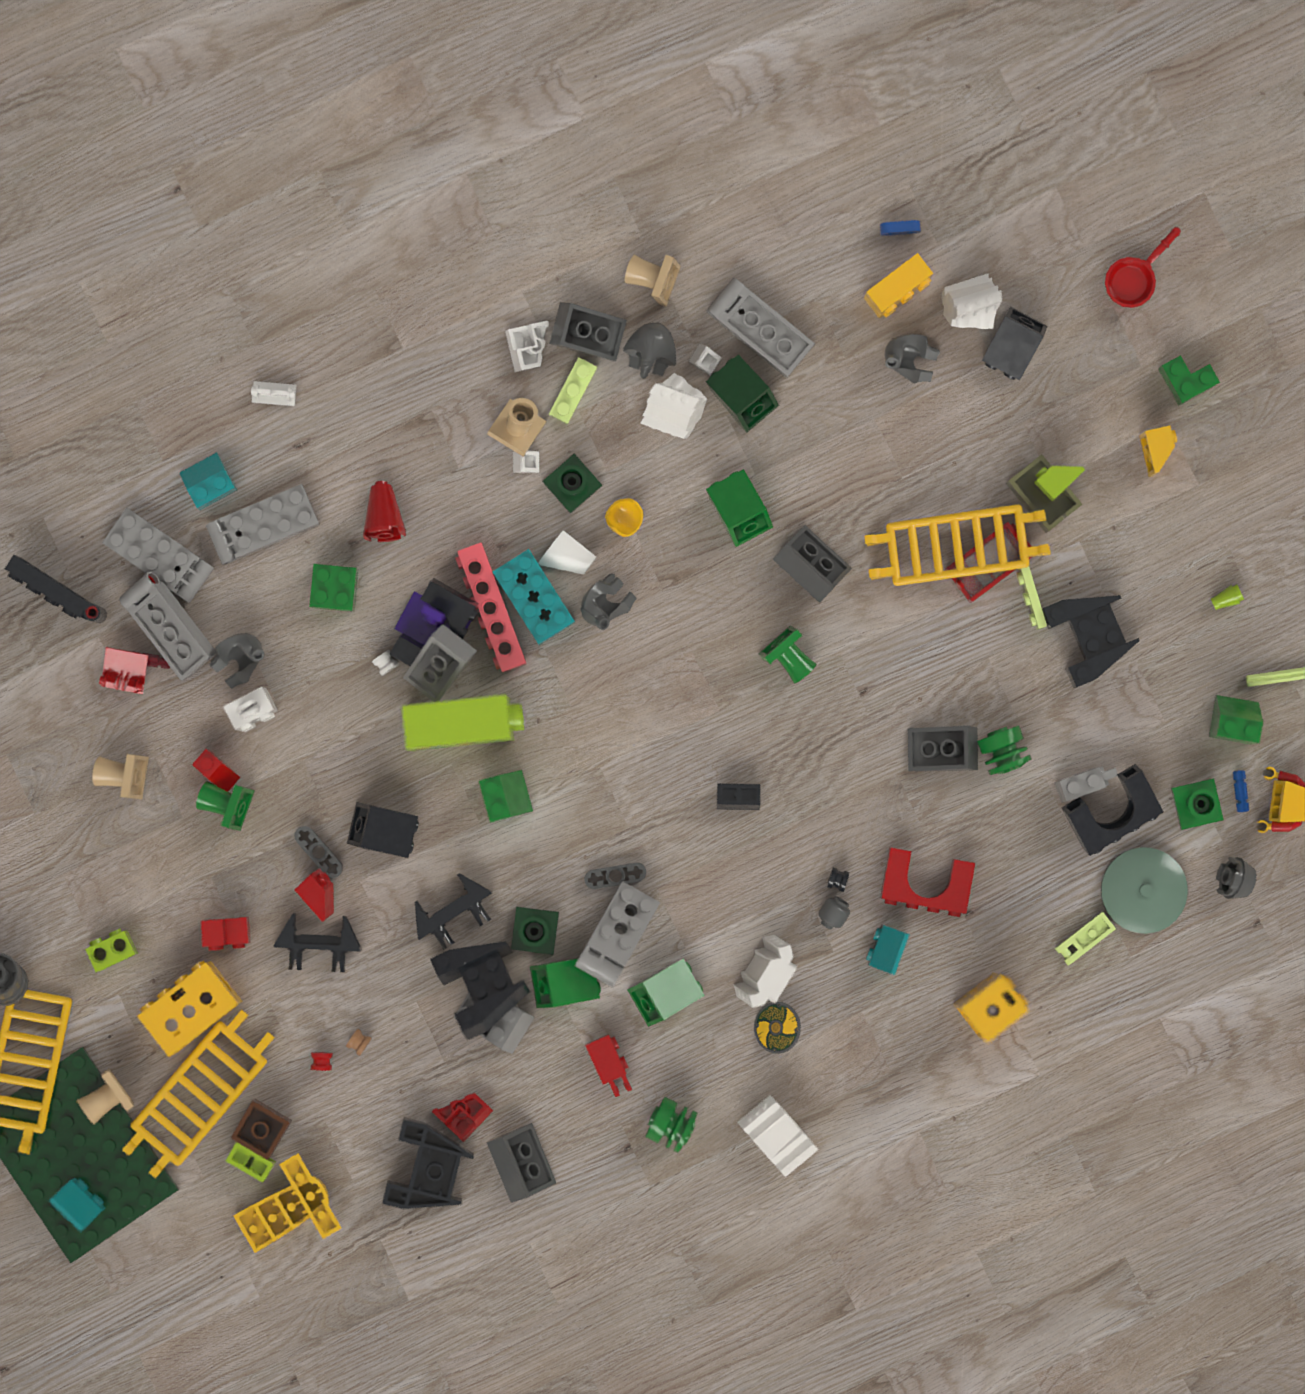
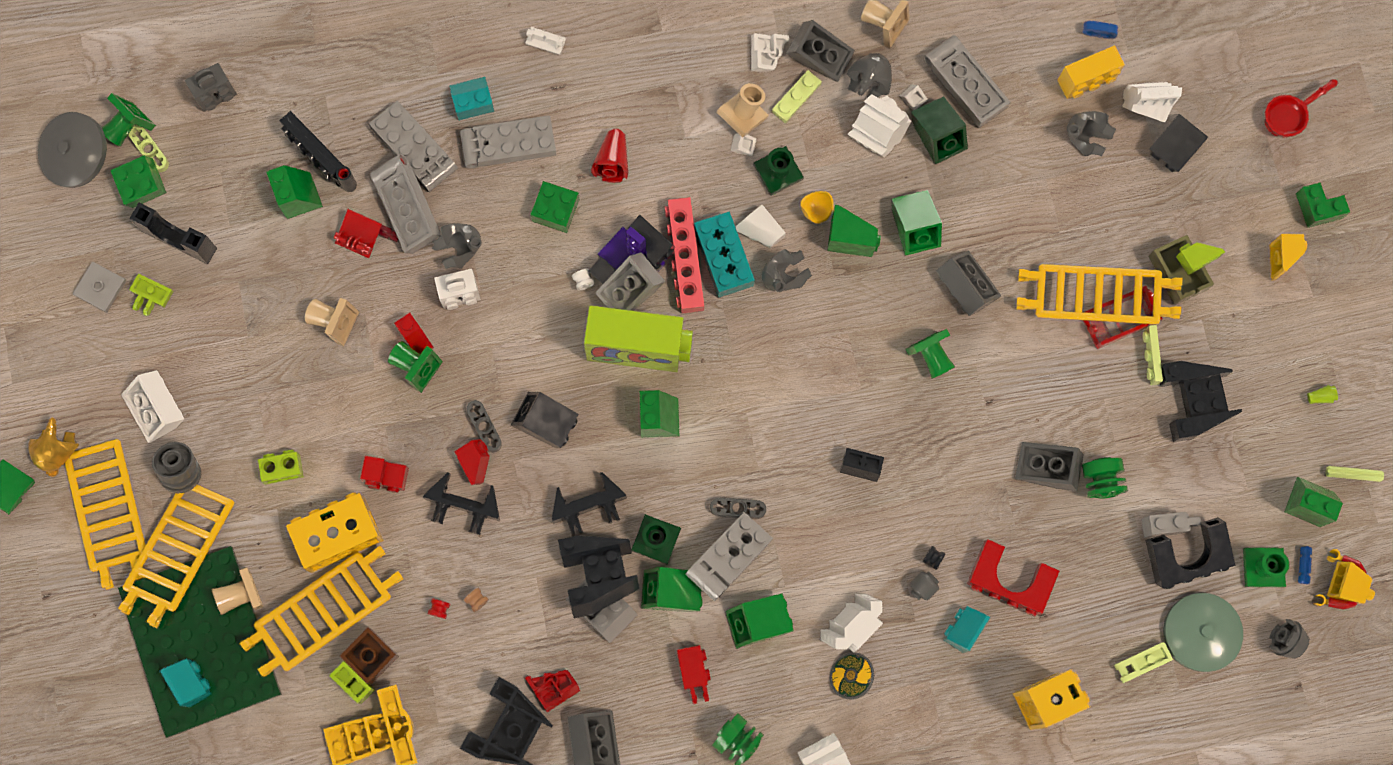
camera: 10 degrees right, 10 degrees down
none -> green slope [266,165,323,219]
none -> green slope [827,204,881,257]

